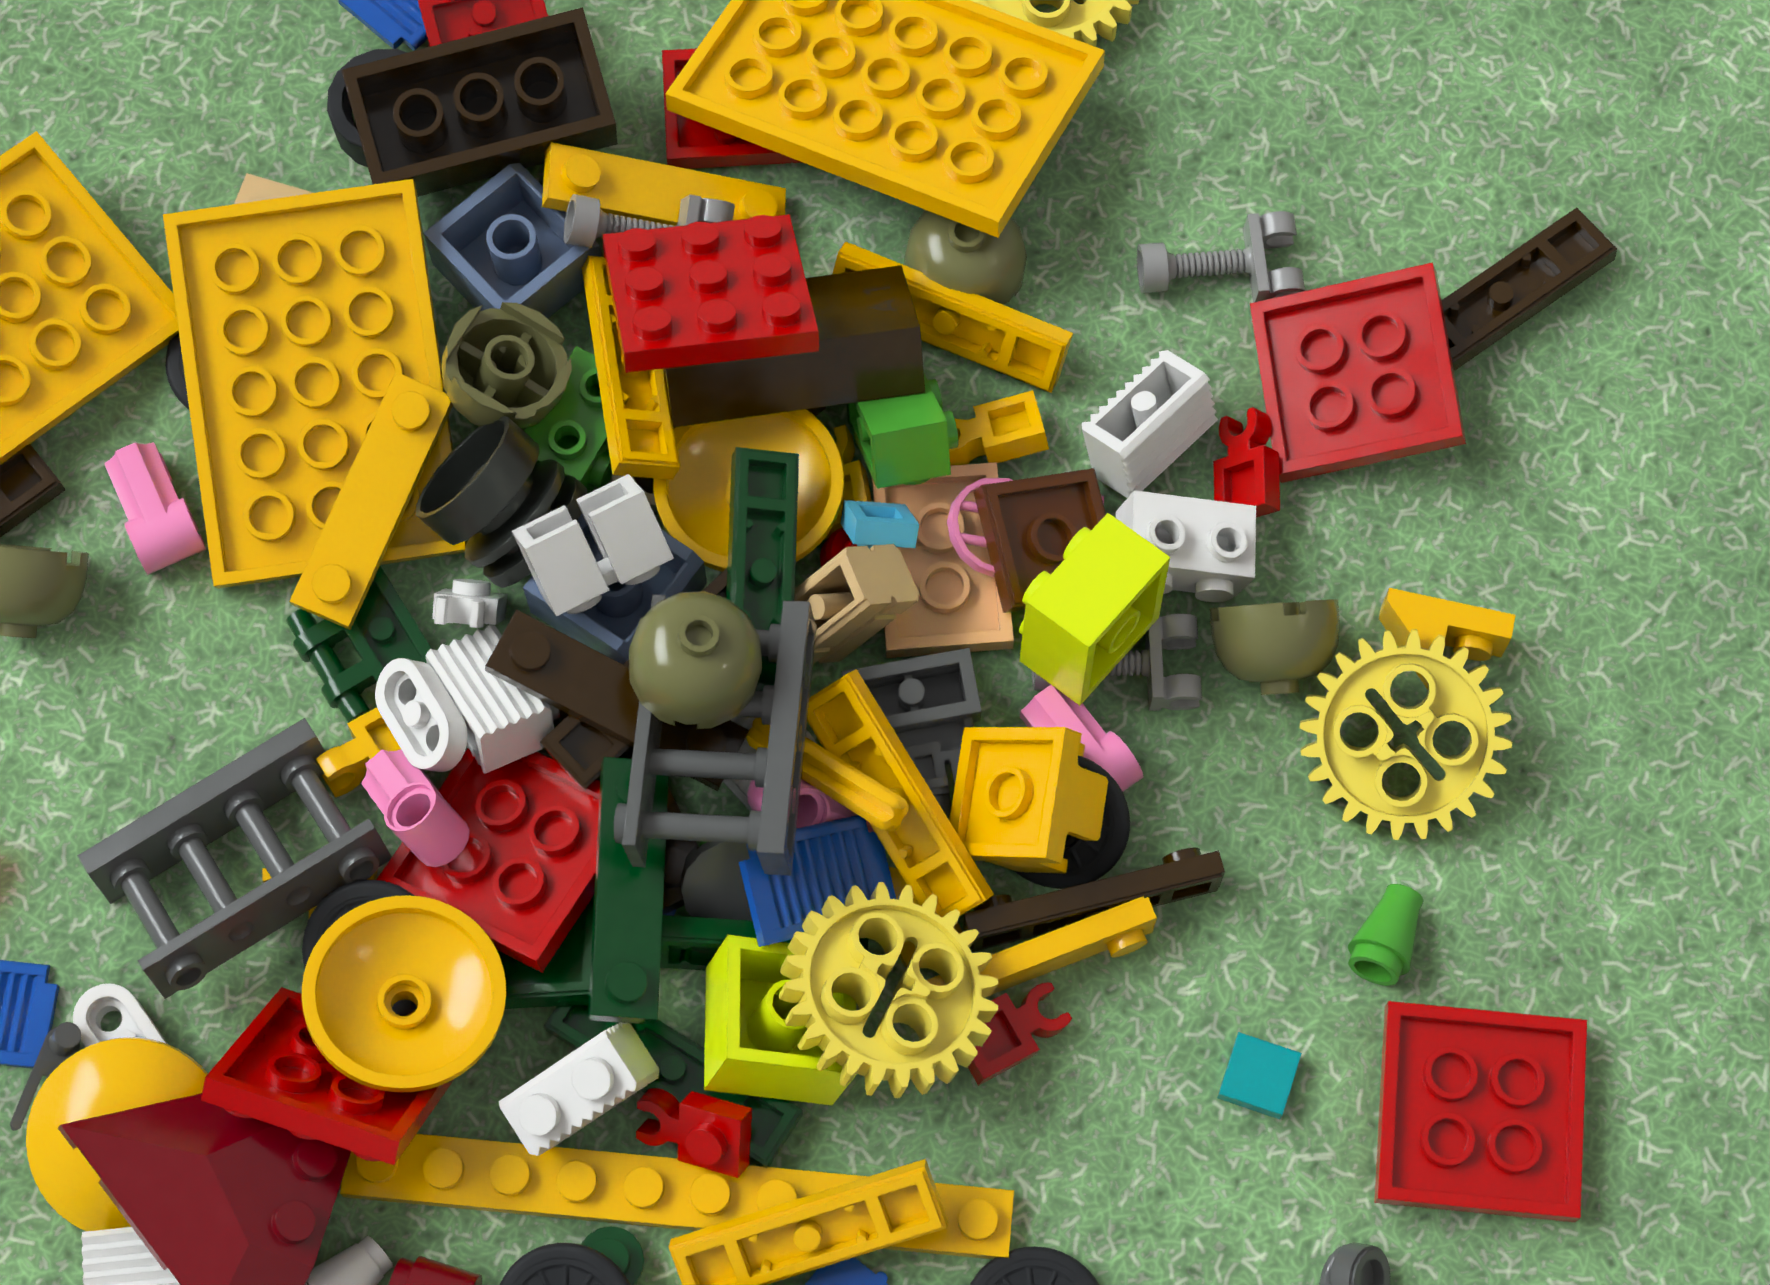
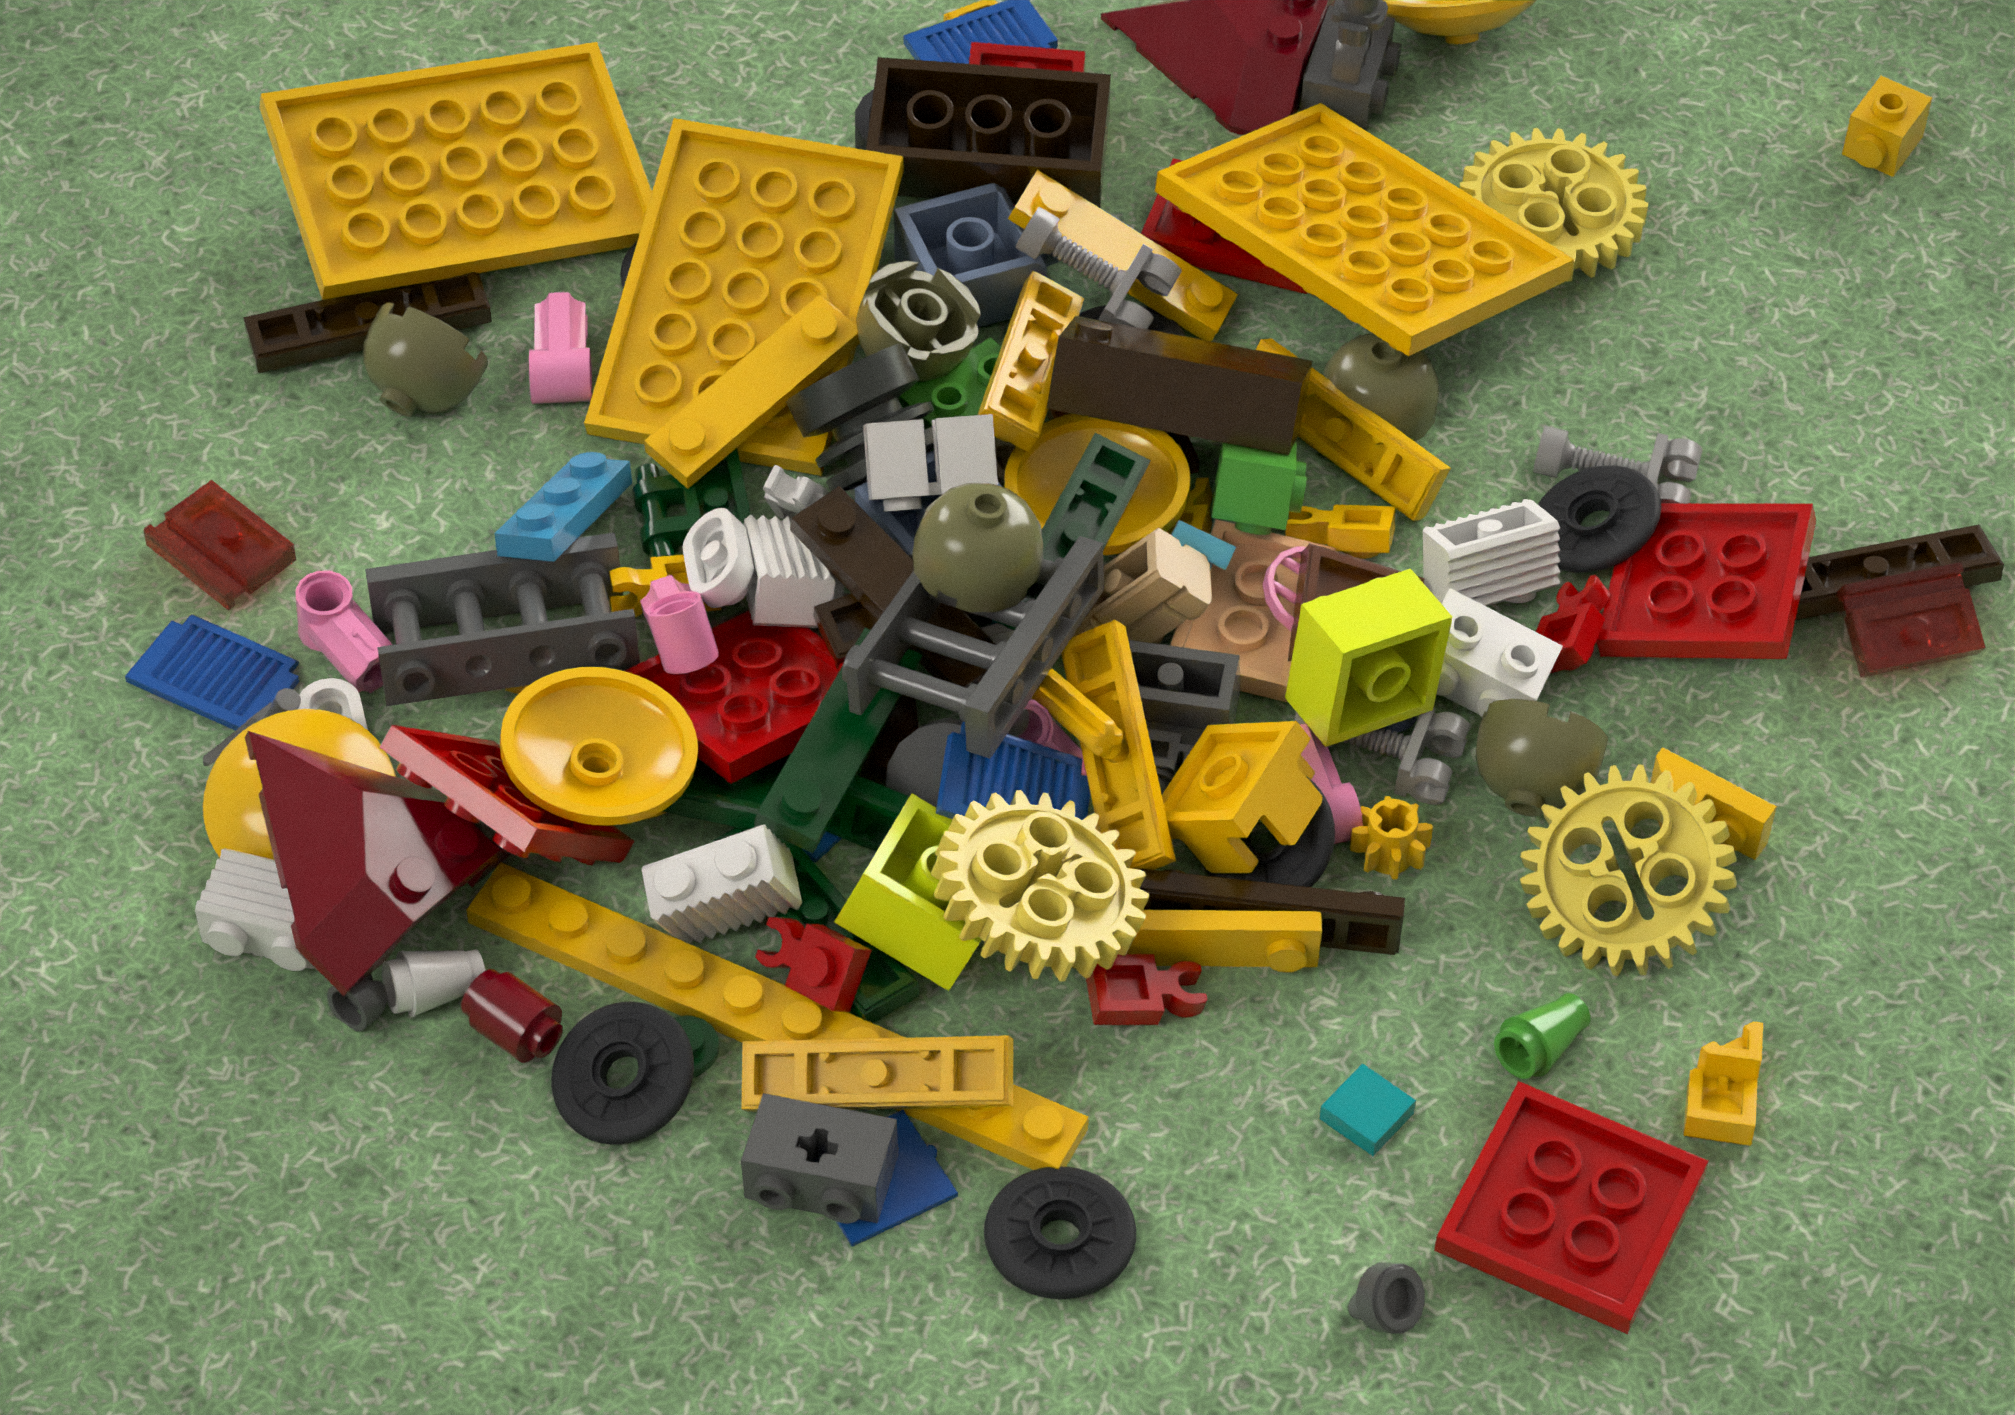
camera: 20 degrees right, 20 degrees down
red plate [602,214,819,373] -> none
none -> bright pink piece [296,571,393,693]
none -> dark azure plate [494,452,632,562]
none -> yellow gear [1350,796,1433,880]
none -> black wheel [1538,465,1661,573]
none -> yellow slope [1683,1021,1763,1146]
none -> clear red plate [1837,562,1986,678]

